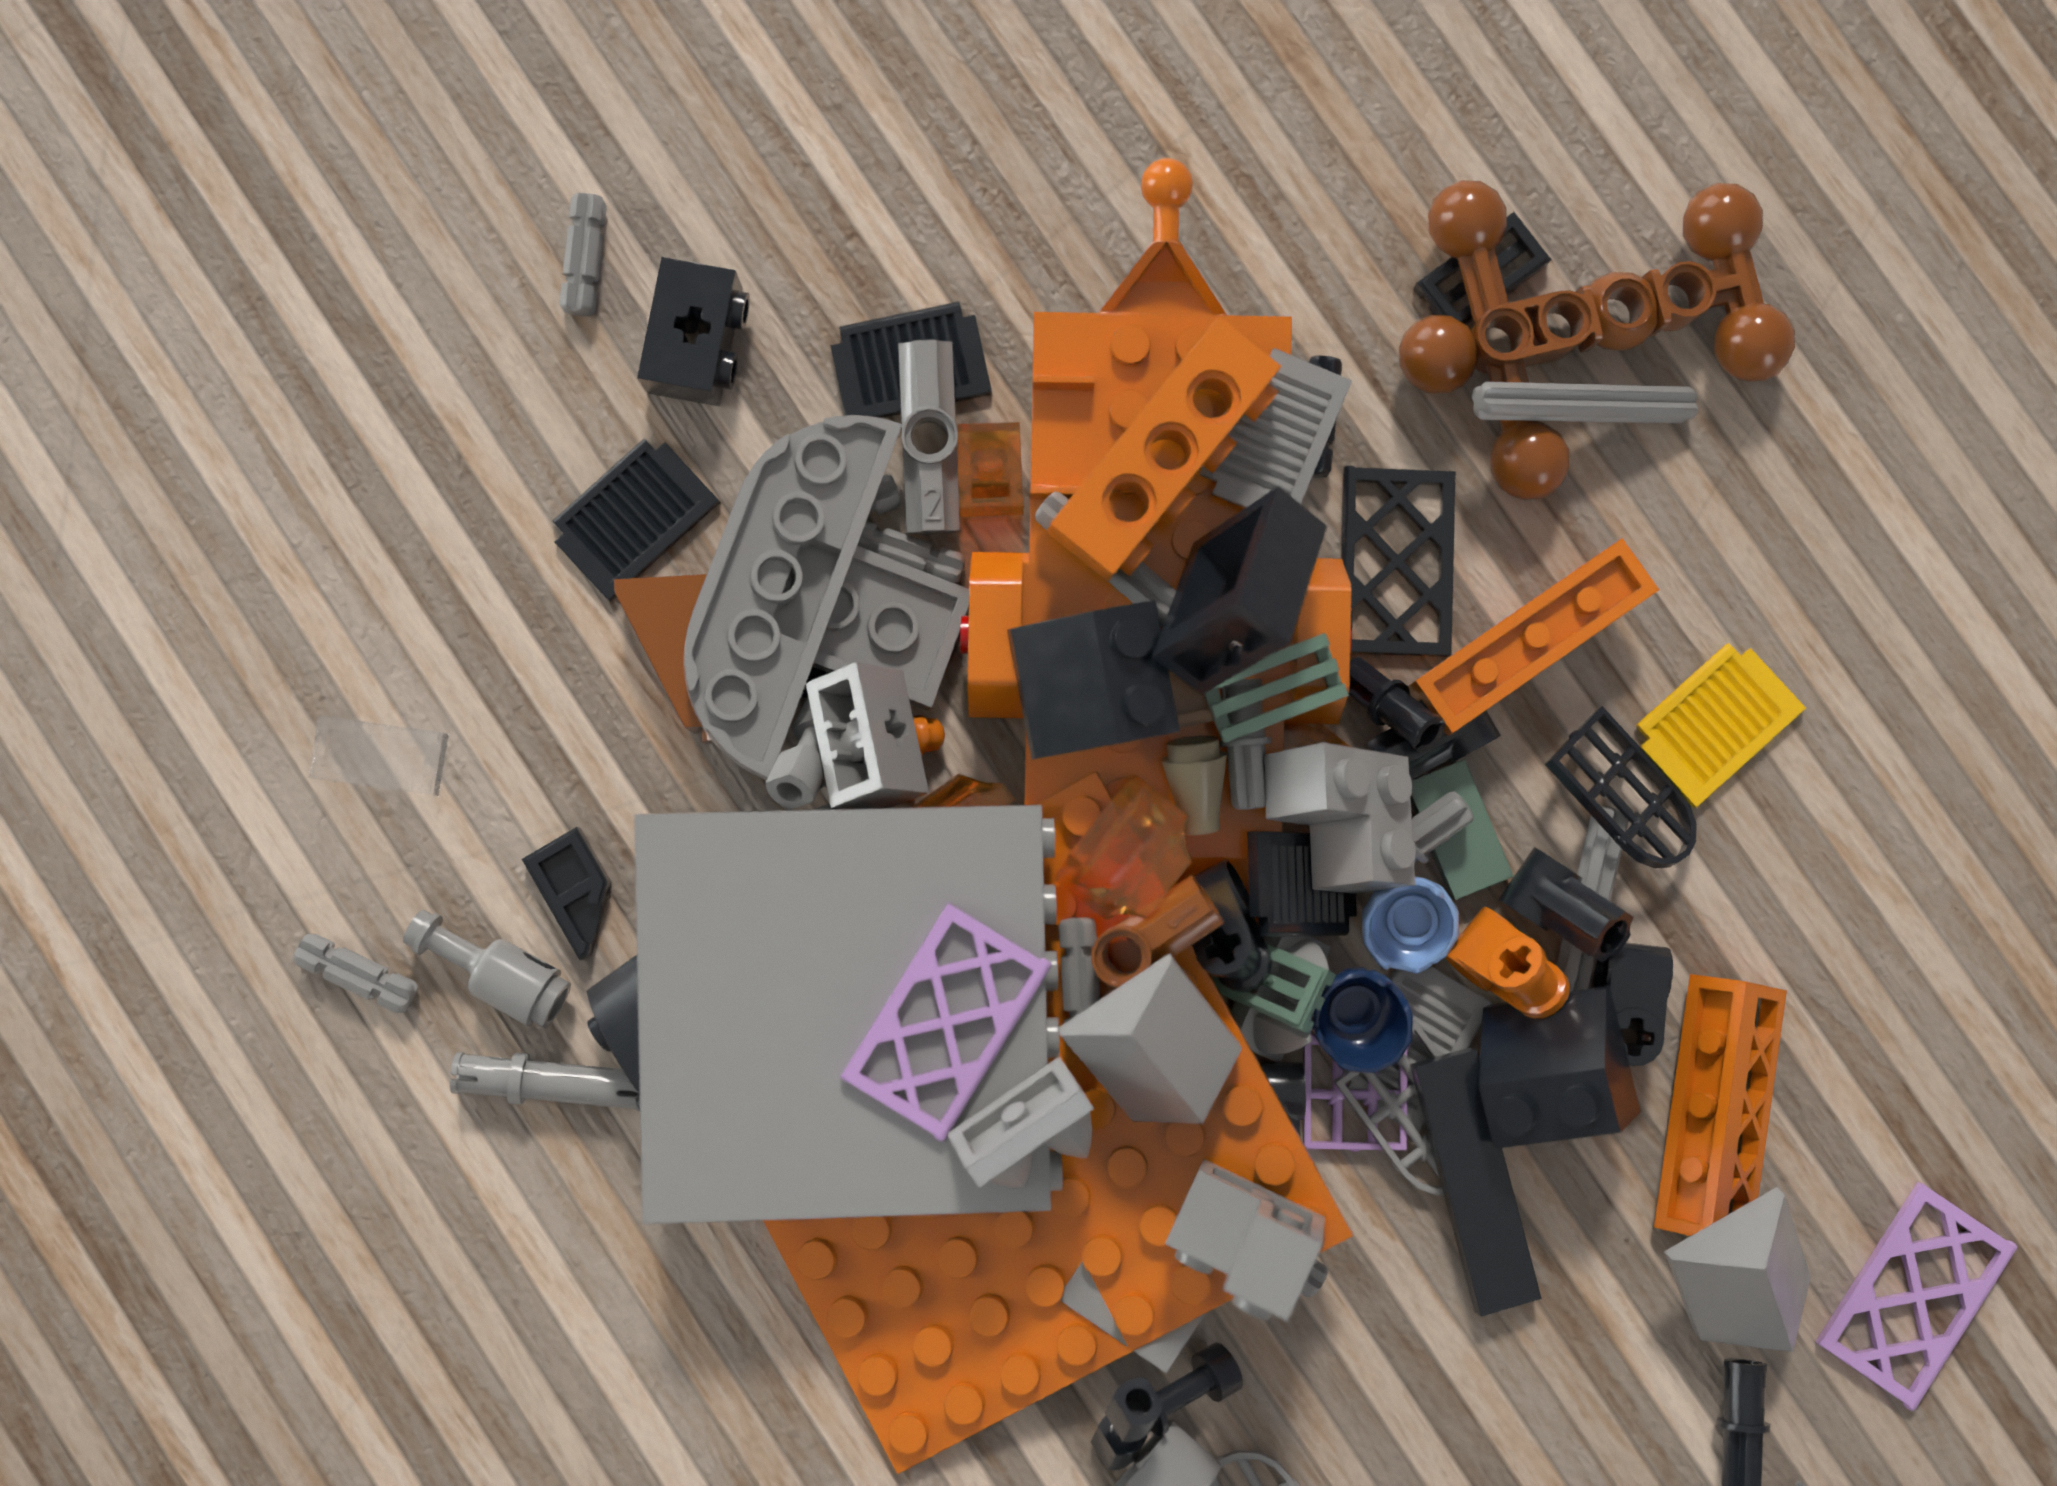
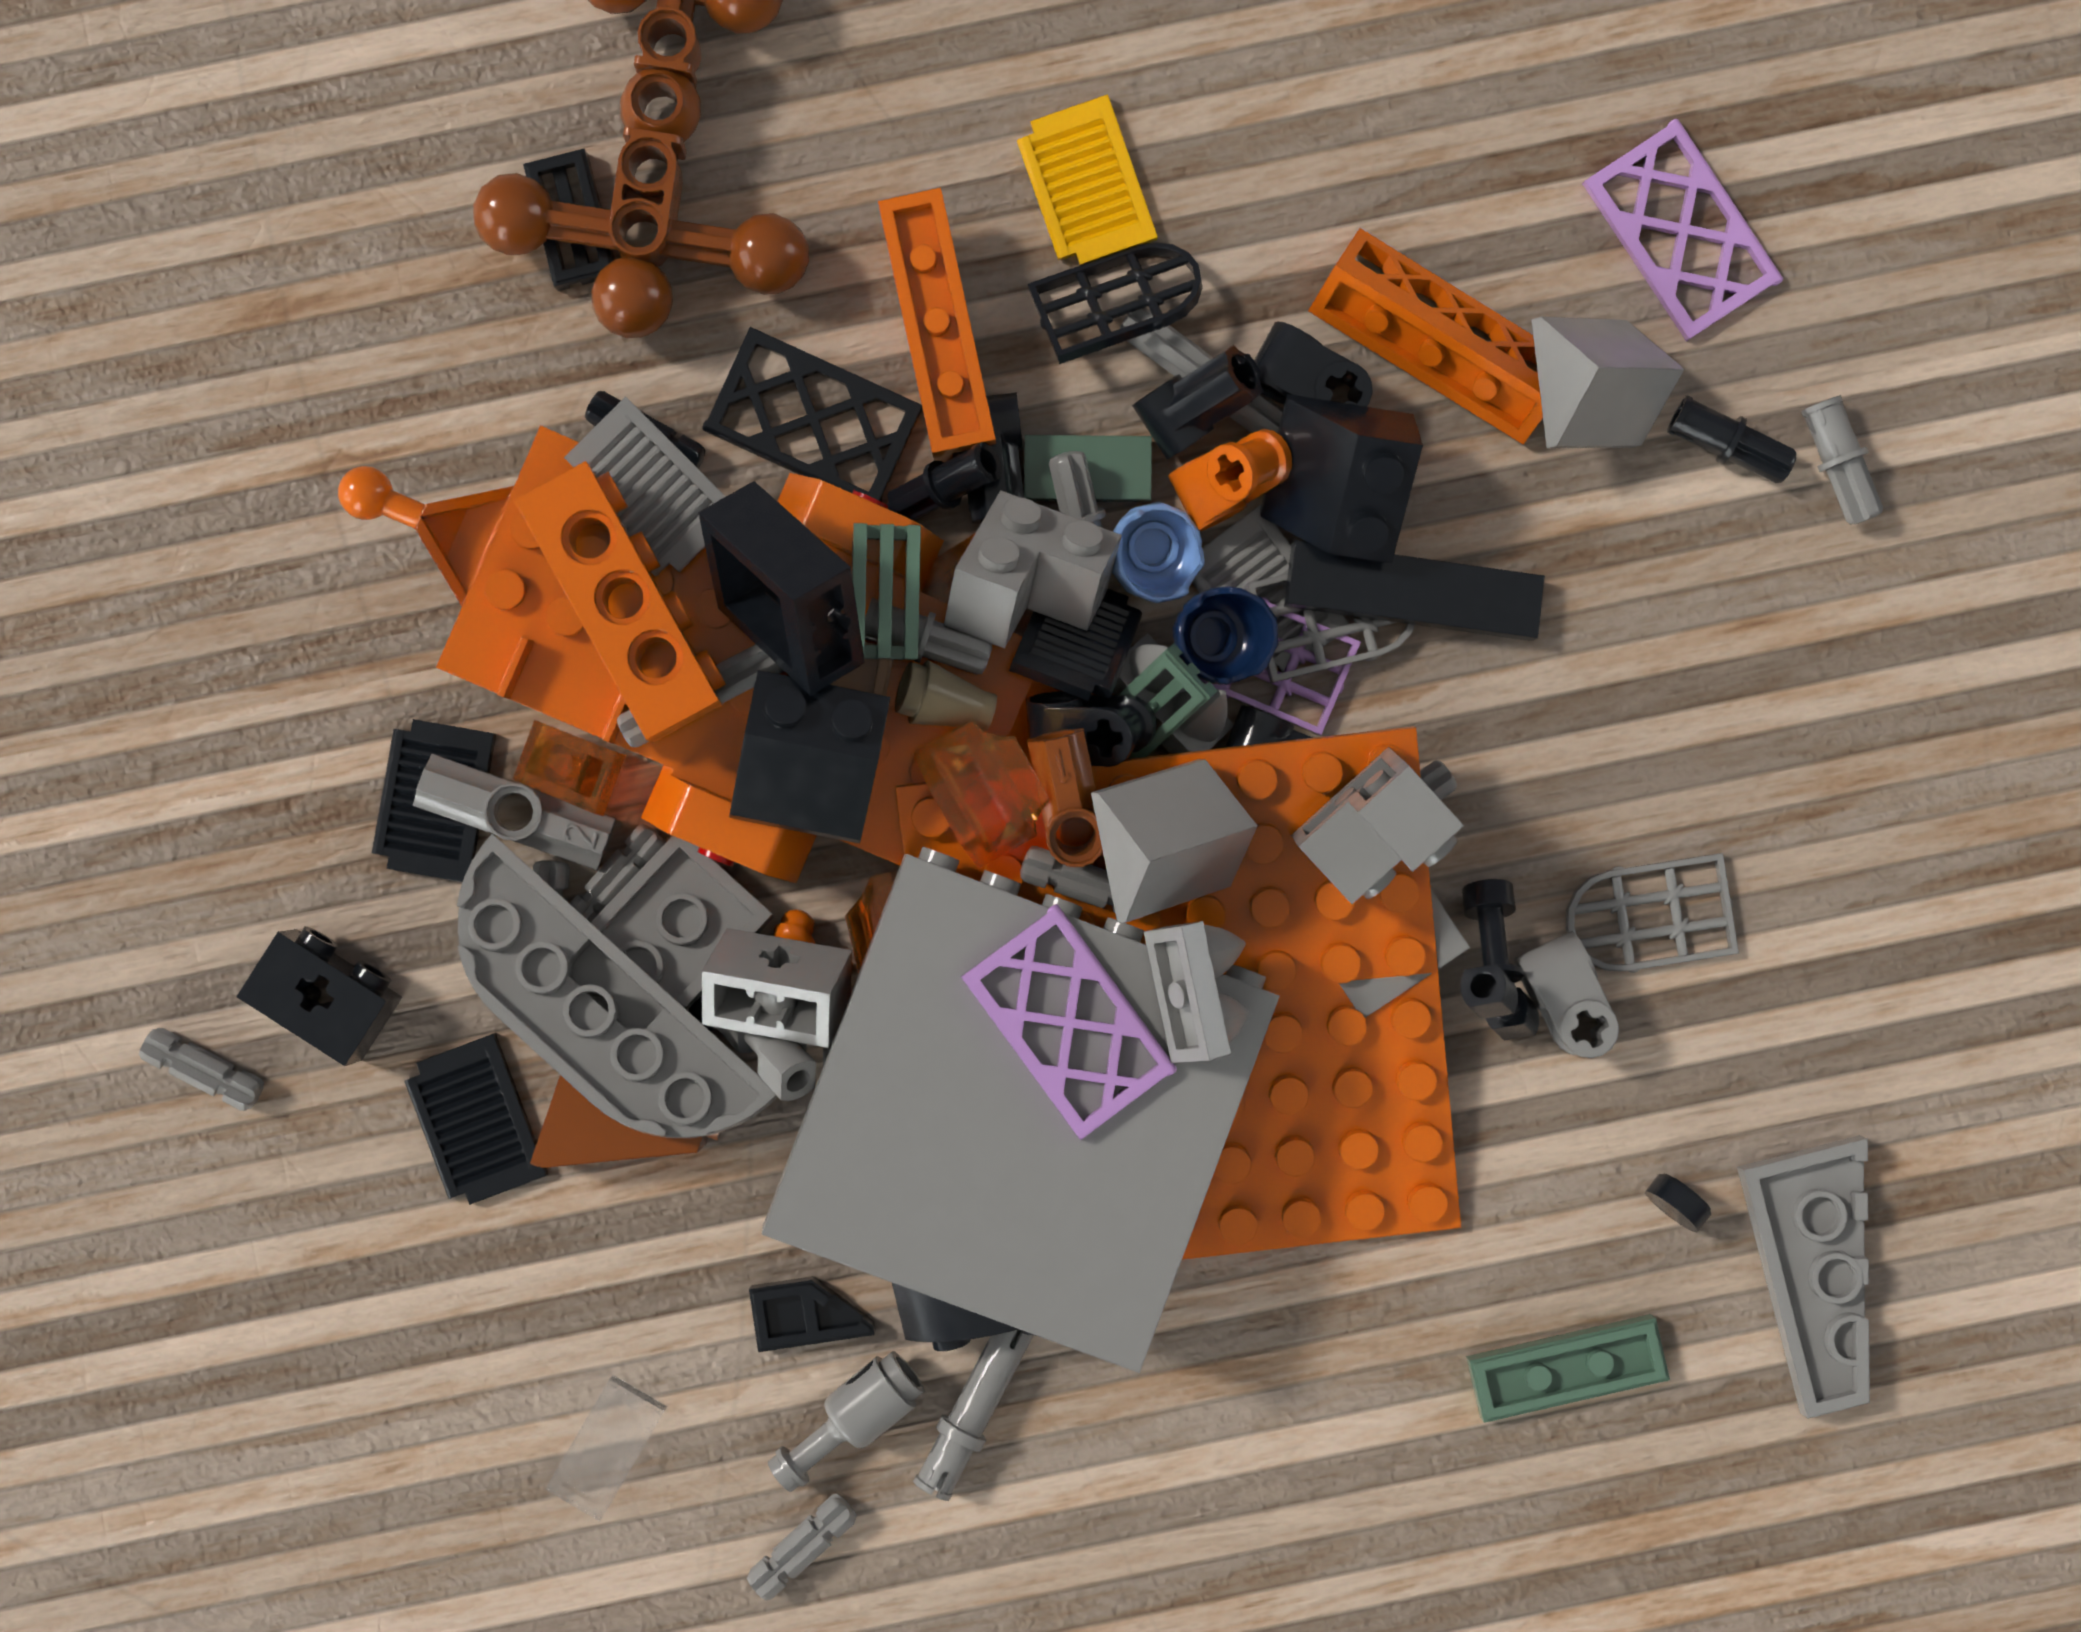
camera: 65 degrees left, 5 degrees up
light grey axle [1472,382,1698,423] -> none

